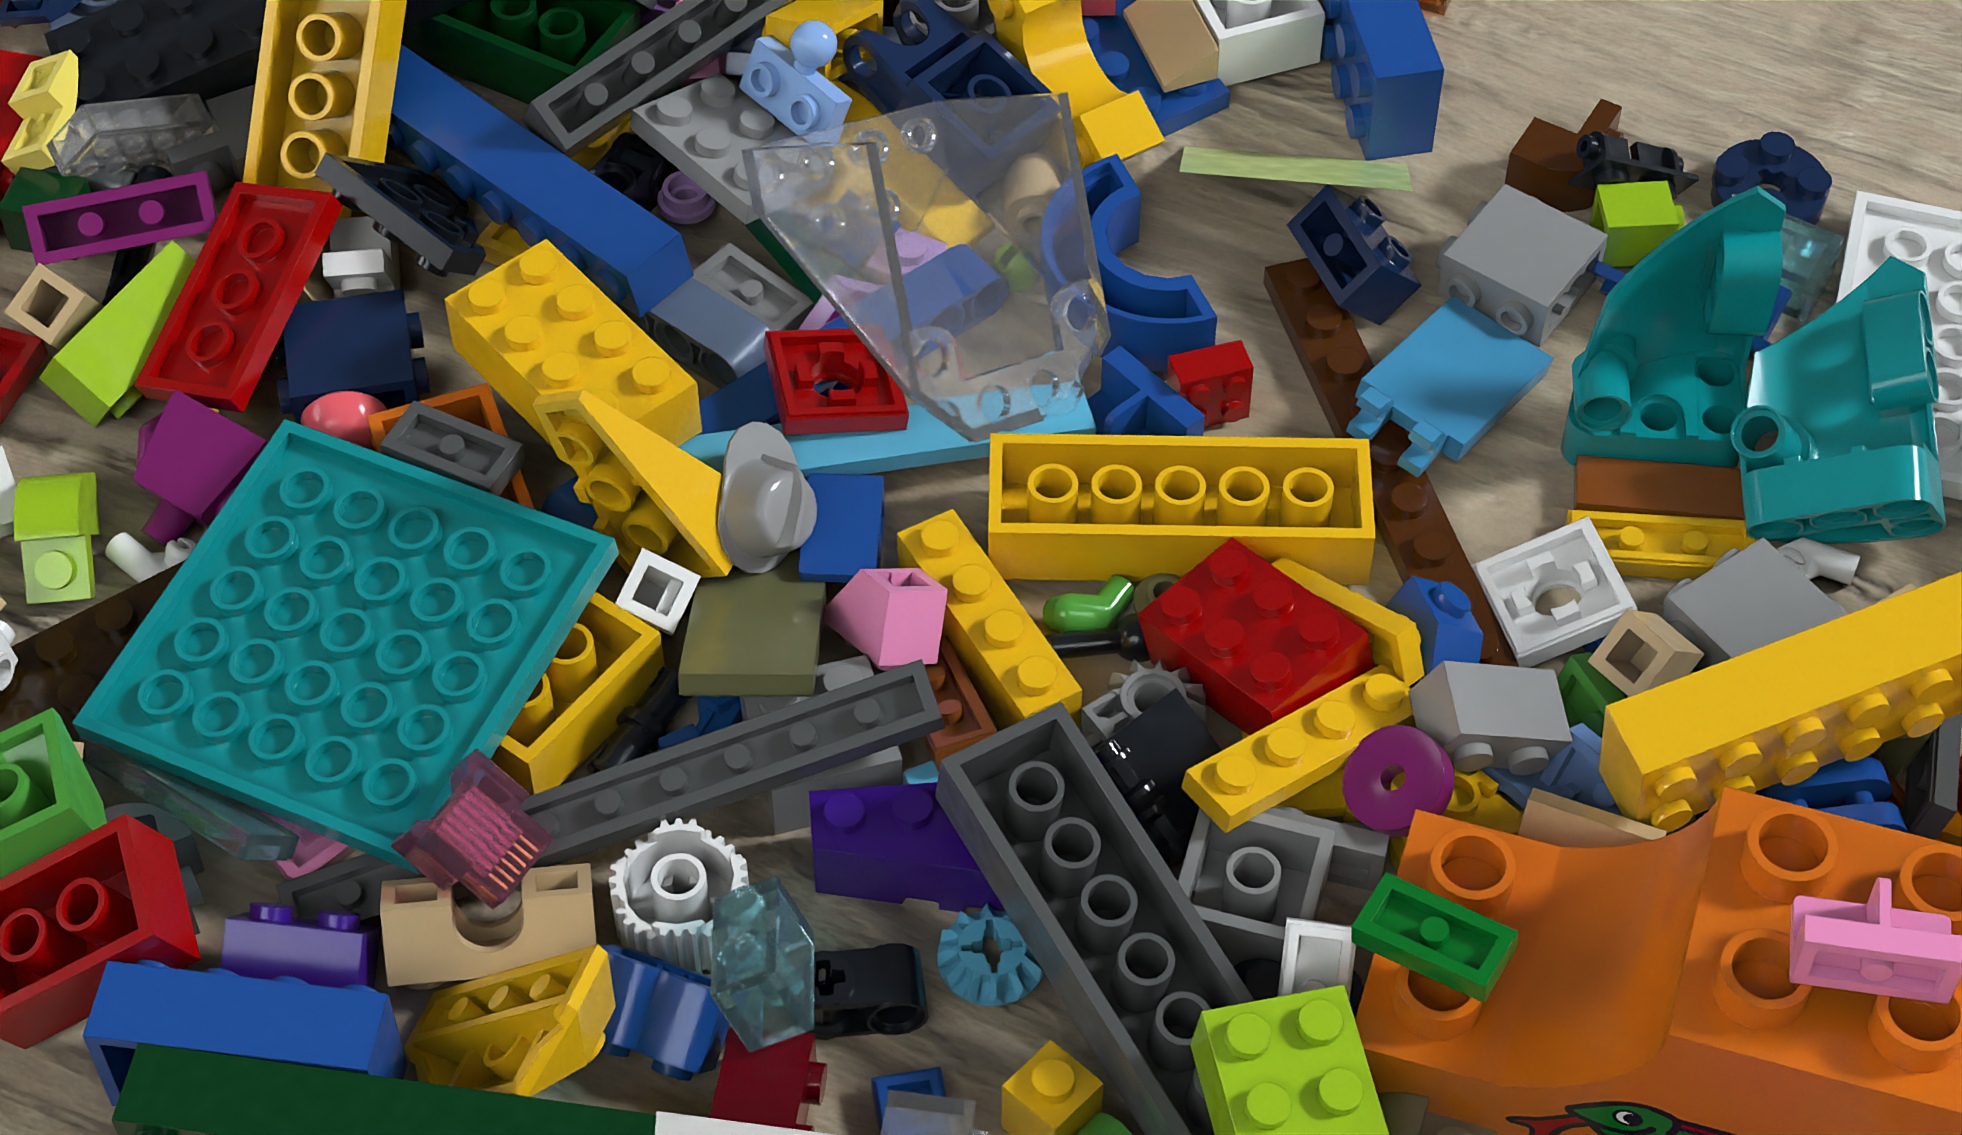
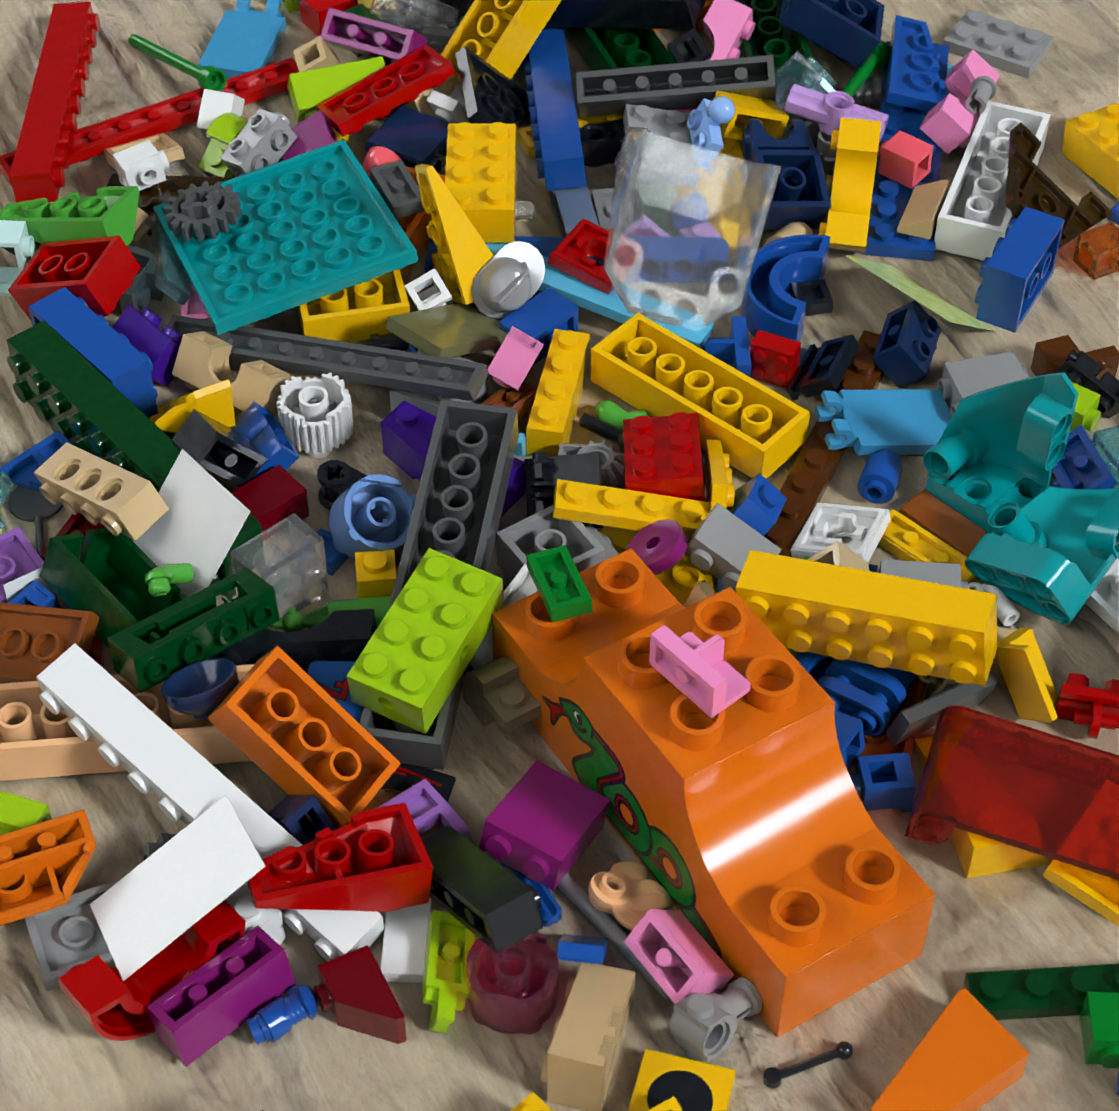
camera: 40 degrees right, 5 degrees down
clear pink piece [390,748,554,910] -> none
clear light blue brick [710,876,814,1052] -> none
none -> dark grey gear [164,181,242,242]
none -> black brick [172,409,268,486]
none -> light grey brick [220,109,297,177]
none -> medium blue brick [329,474,415,559]
none -> black plate [786,334,860,401]
none -> black plate [790,279,833,315]
none -> blue brick [857,450,903,504]

